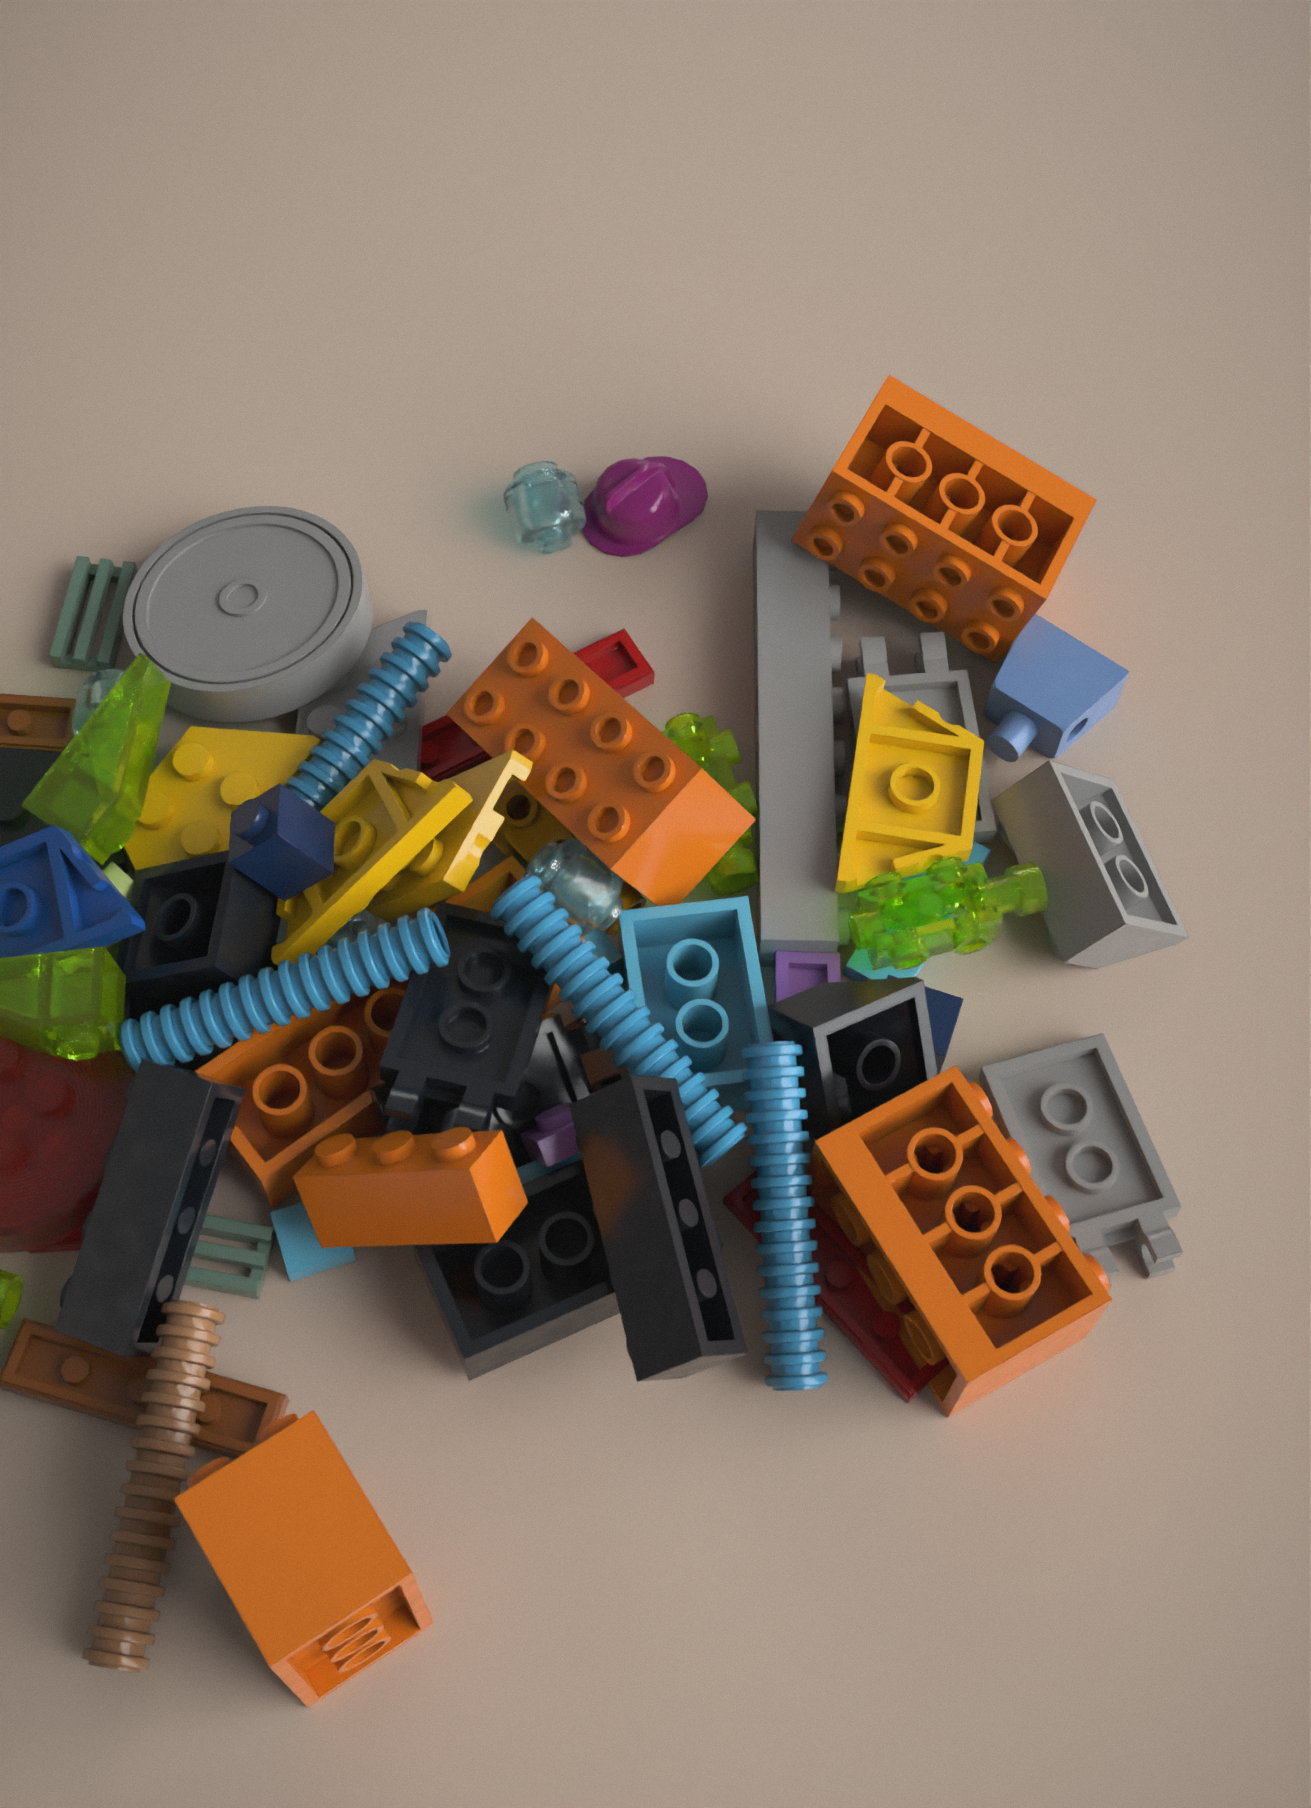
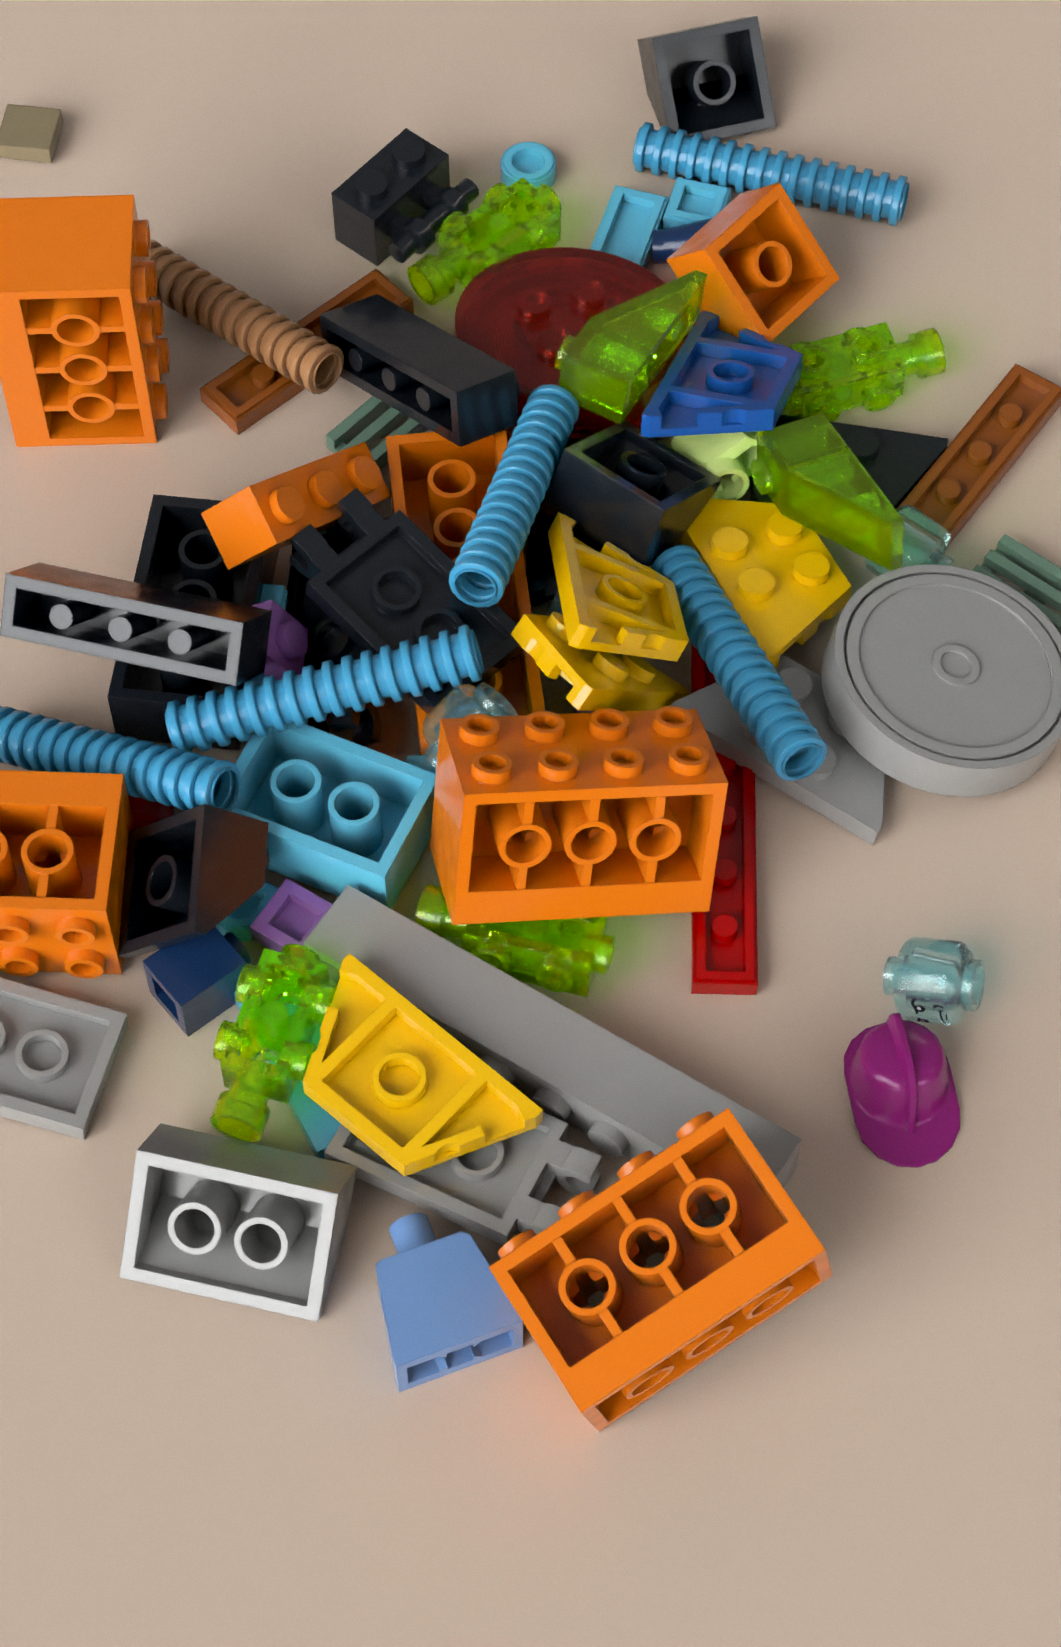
camera: 125 degrees right, 5 degrees down
dark blue brick [228,783,335,901] -> none

